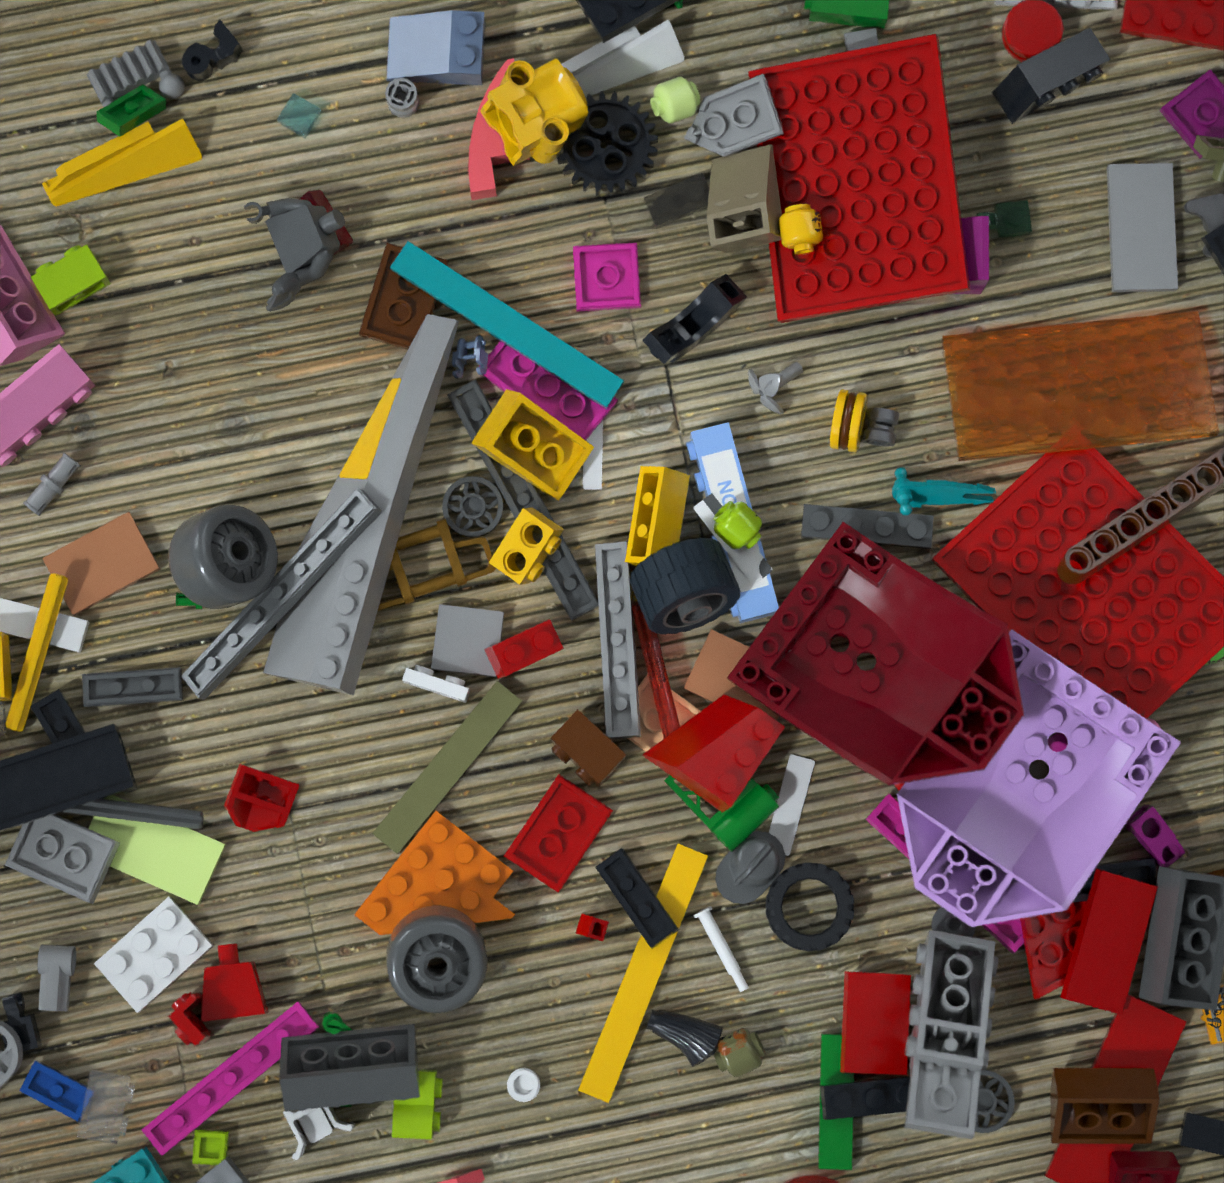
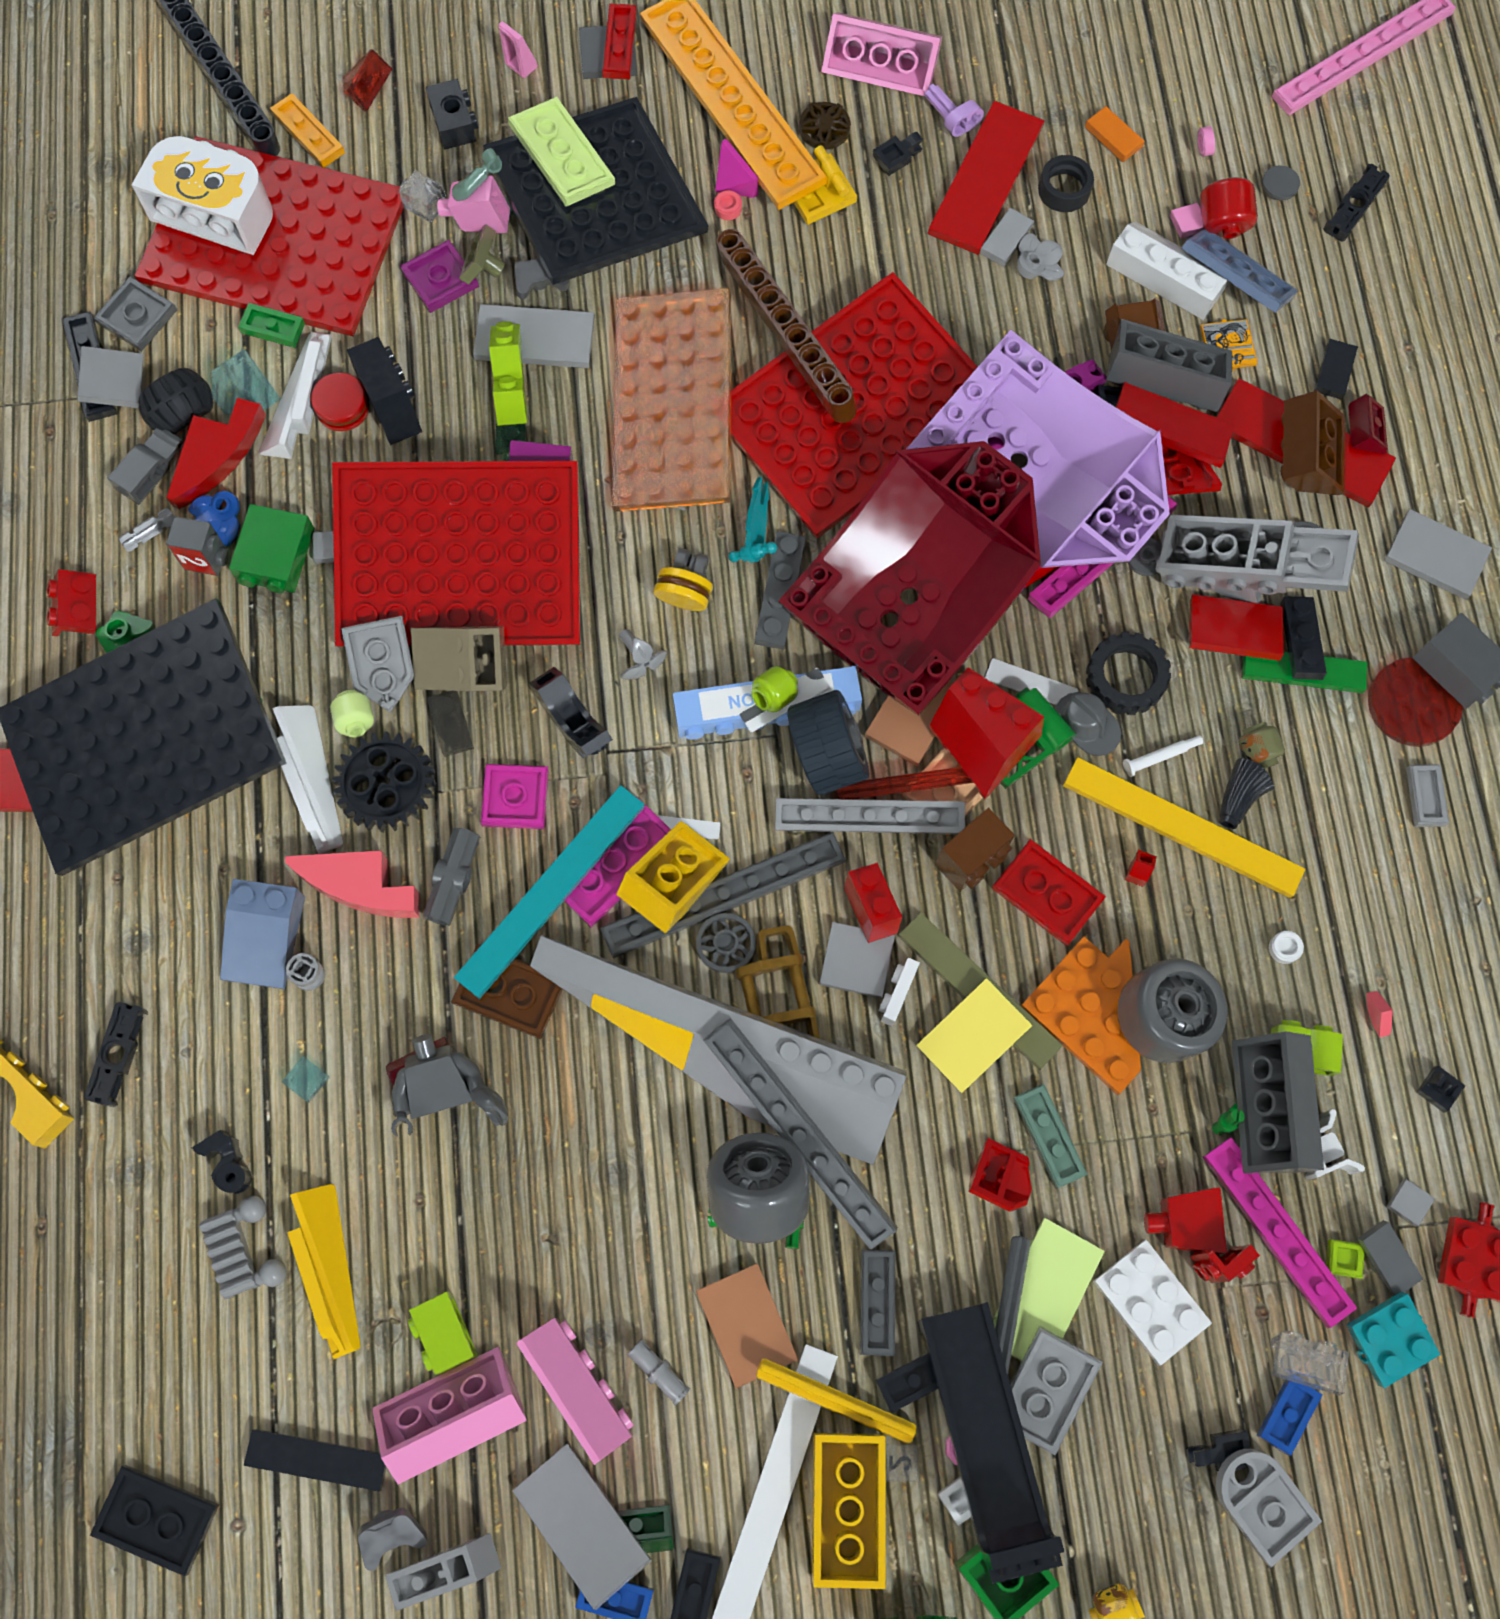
camera: 85 degrees left, 10 degrees down
light grey piece [37,945,76,1011] -> none
green plate [97,84,166,137] -> none
sand blue piece [452,335,488,379] -> none
yellow piece [480,58,588,166] -> none
yellow brick [489,508,564,585] -> none
black tile [595,848,680,949] -> none
yellow brick [625,466,690,566] -> none
yellow head [779,204,823,254] -> none
none -> dark grey piece [423,828,481,926]
none -> lime arch [489,321,528,426]
none -> light yellow tile [916,978,1032,1093]
none -> sand green tile [1013,1084,1088,1189]

